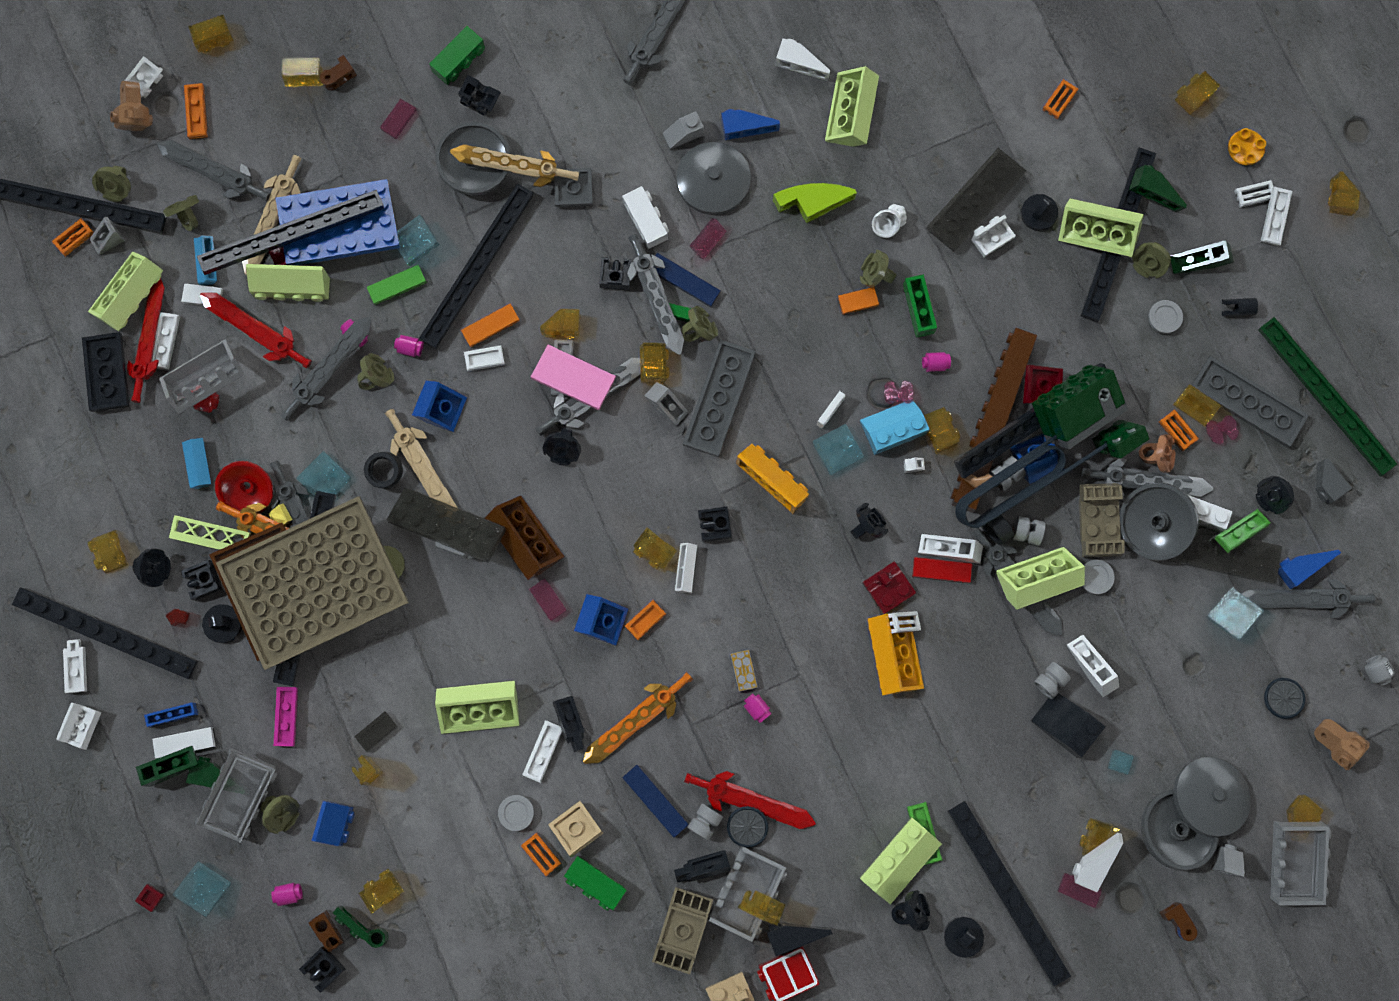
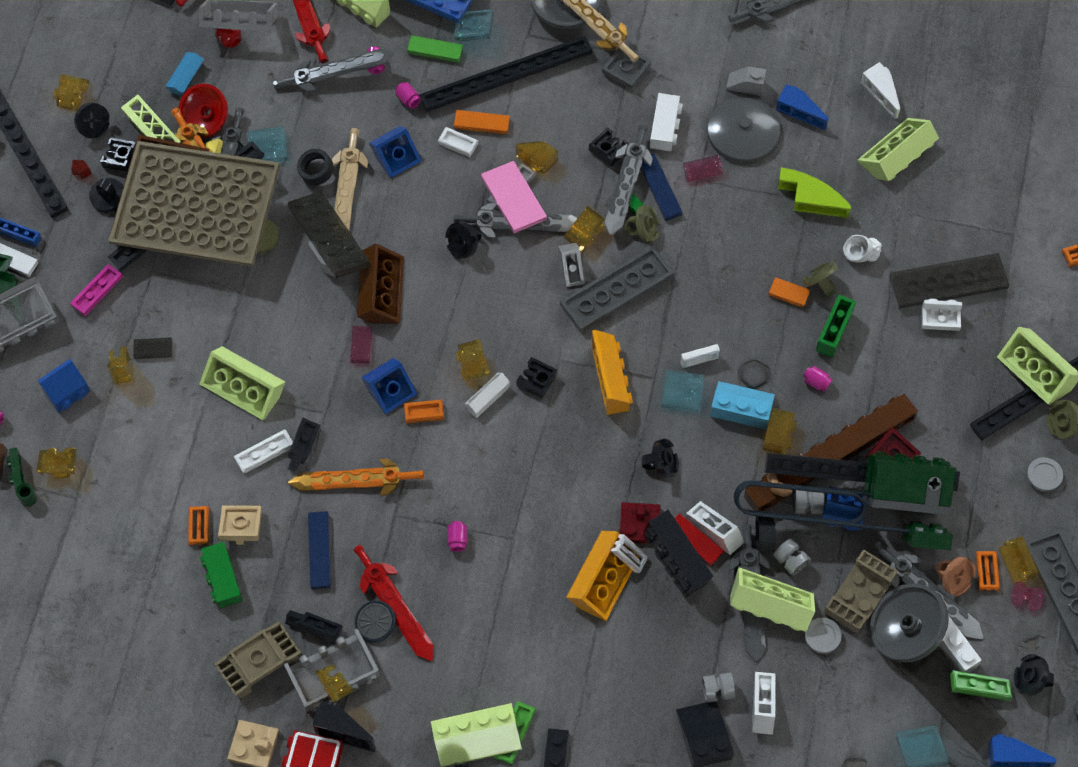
camera: 40 degrees right, 15 degrees down
olive tile [261,795,300,834] -> none
olive tile [357,353,394,390] -> none
light grey piece [498,795,534,831] -> none
light grey wheel [688,804,723,841] -> none
tile [730,650,758,692] -> none
clear pink piece [884,380,914,404] -> none
white piece [903,457,925,473] -> none
black tile [1021,194,1058,231] -> none
none -> black brick [643,509,713,597]

